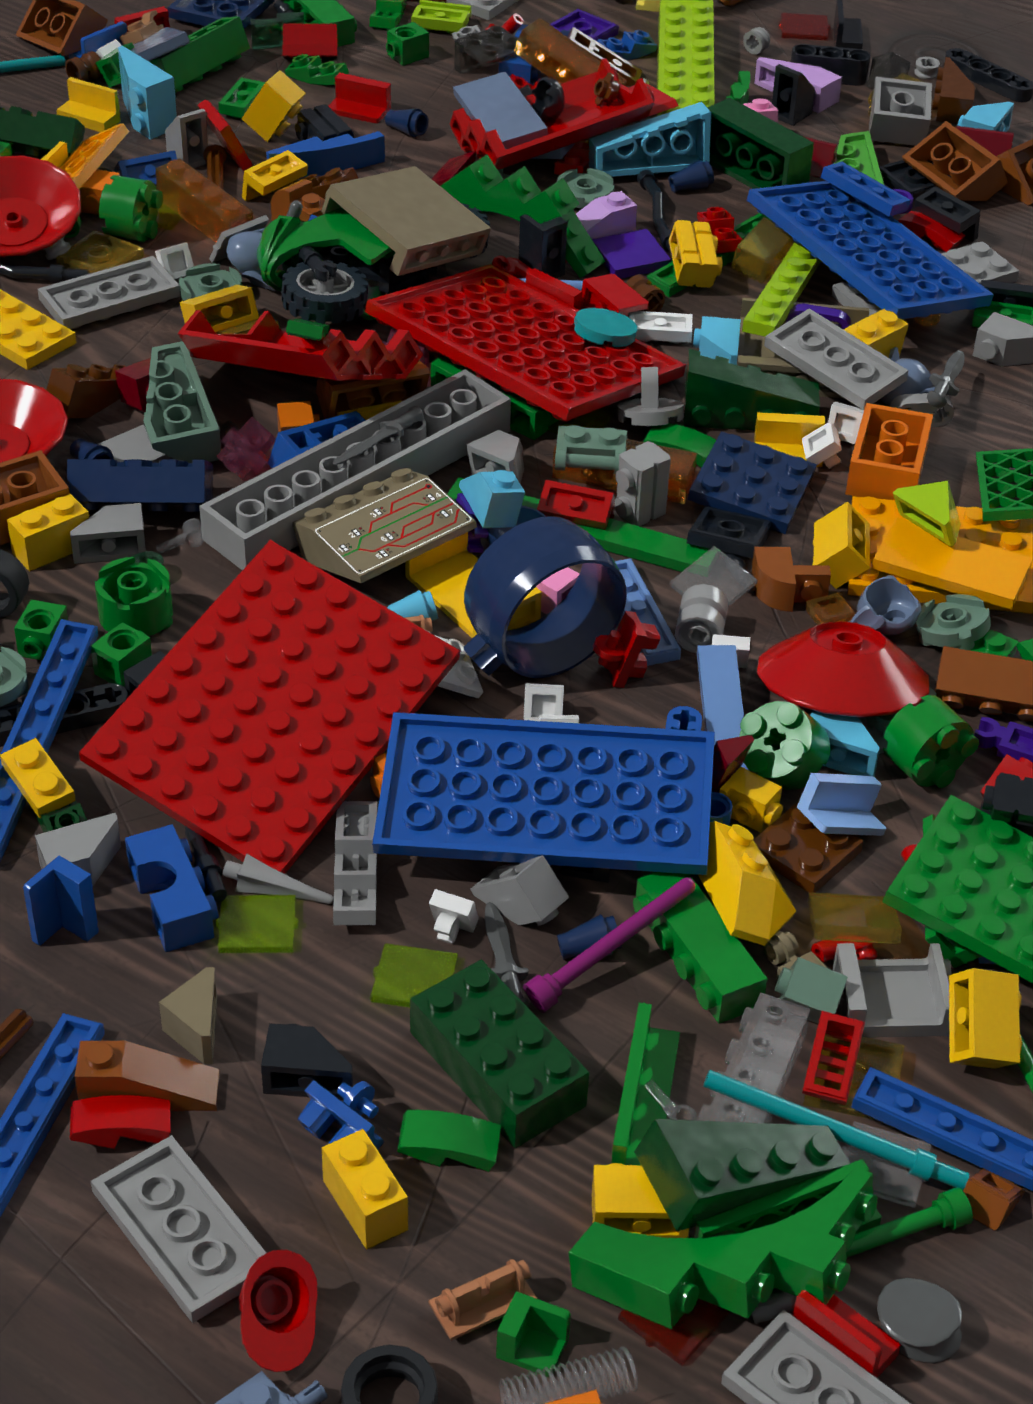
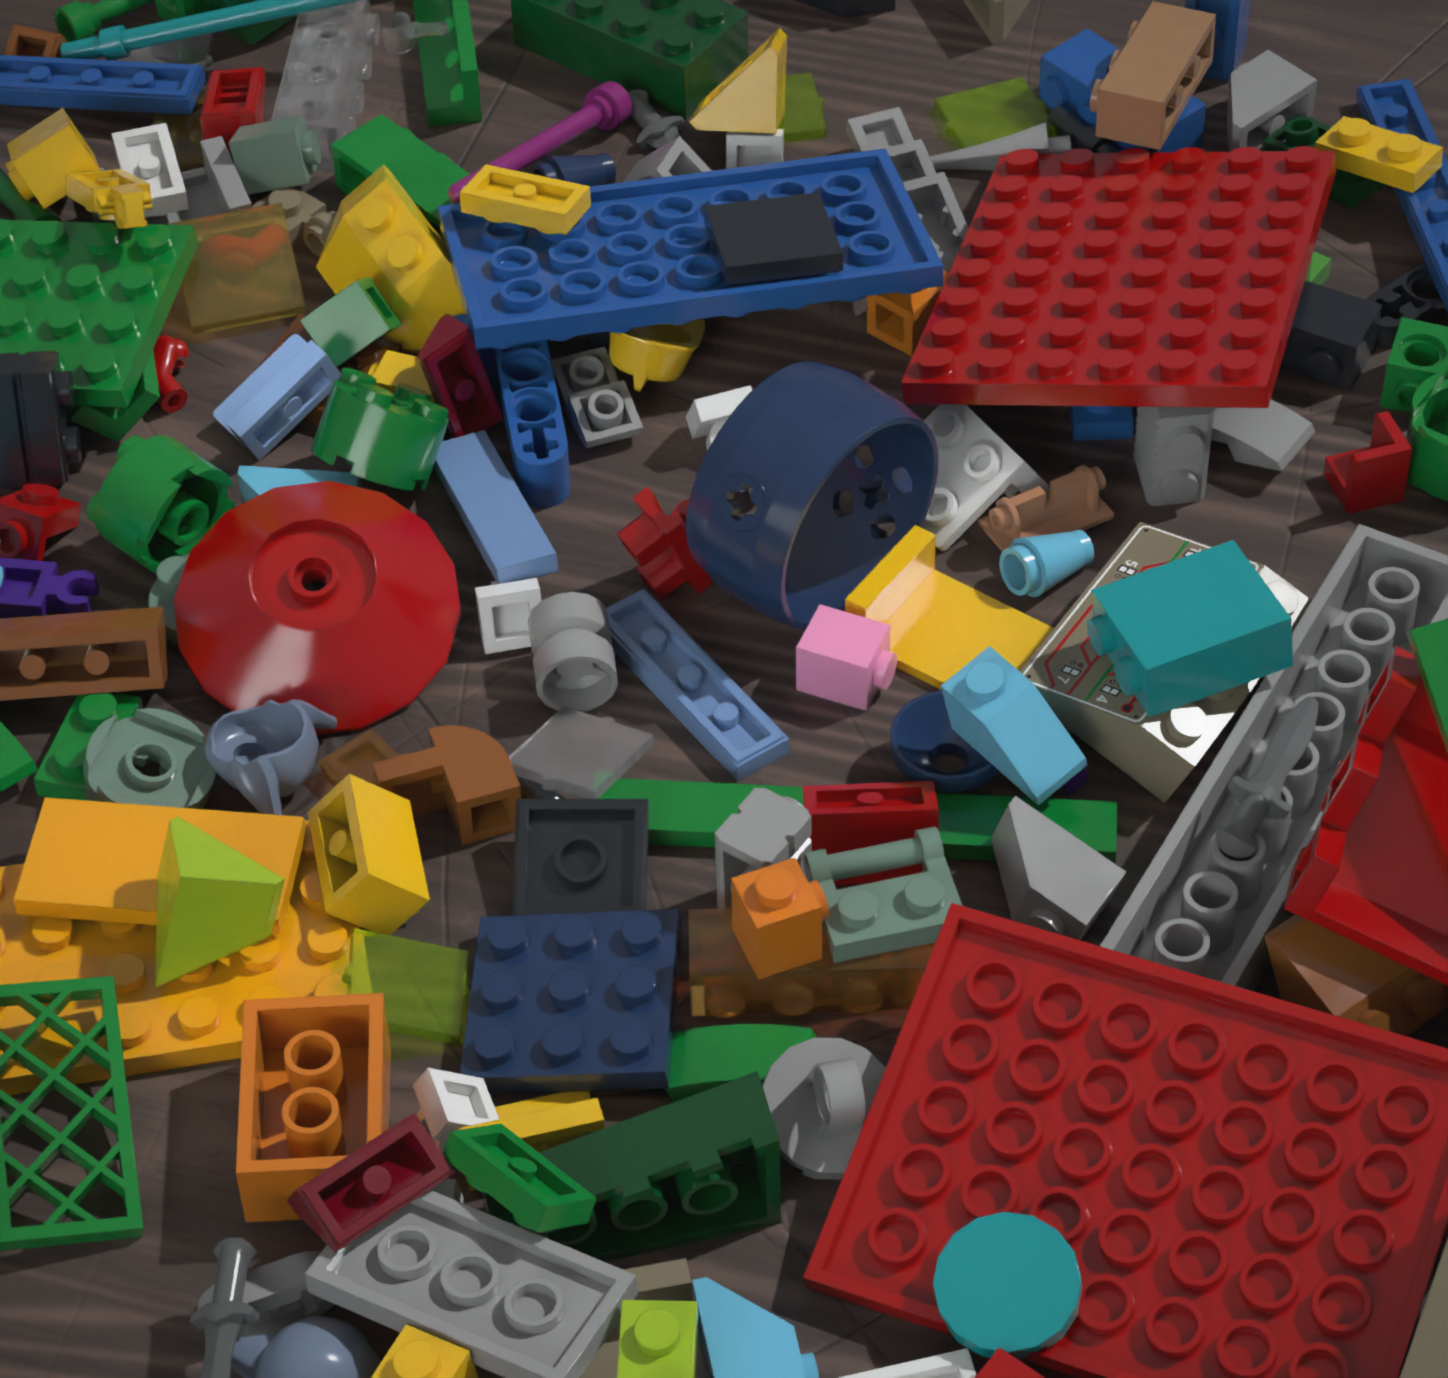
camera: 165 degrees right, 5 degrees up
none -> yellow hinge [65,169,153,229]
none -> white plate [111,123,189,218]
none -> dark red slope [287,1113,455,1253]
none -> panel [300,277,402,367]
none -> clear neon green piece [342,928,471,1045]
none -> green plate [443,1123,597,1233]
none -> yellow plate [459,164,591,235]
none -> yellow slope [689,28,787,134]
none -> black tile [704,193,843,286]
none -> orange brick [731,857,829,980]
none -> teal brick [1086,540,1293,718]
none -> medium nougat brick [1090,1,1216,150]
none -> red panel [1323,411,1412,514]

